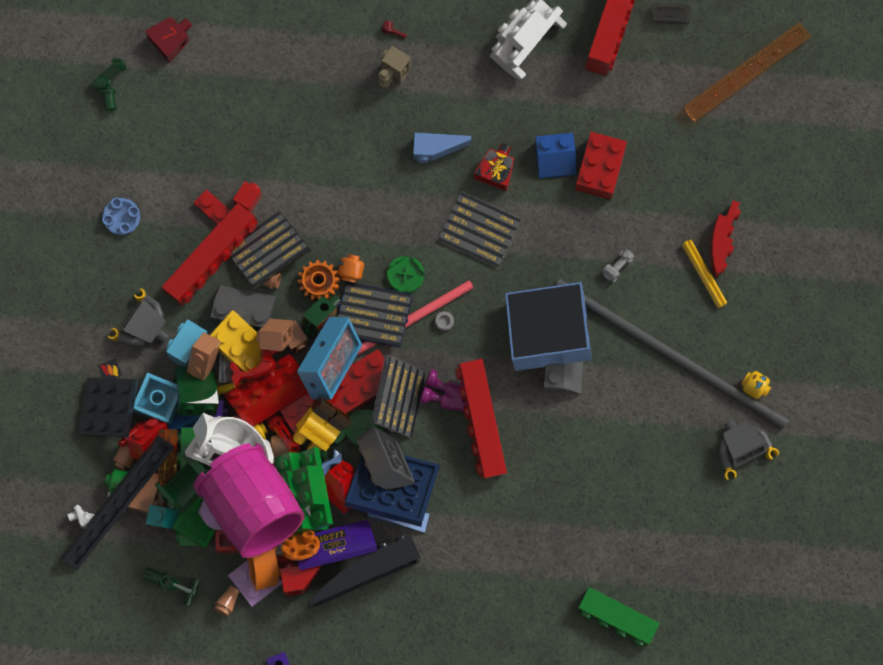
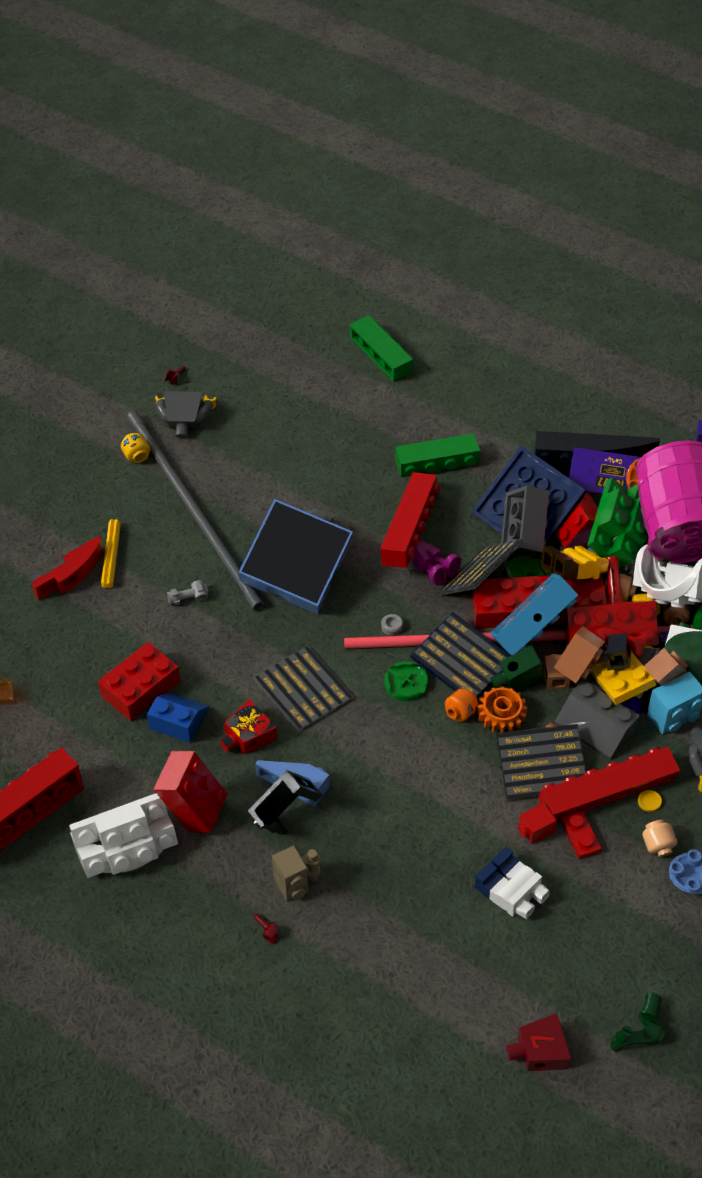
camera: 145 degrees left, 25 degrees down
none -> red brick [153,751,228,833]
none -> dark red hand [164,366,186,385]
none -> black panel [248,770,323,835]
none -> green brick [395,433,480,477]
none -> white hips [475,847,549,919]
none -> black brick [603,633,631,670]
none -> yellow piece [638,790,662,812]
none -> light nougat head [642,820,677,857]

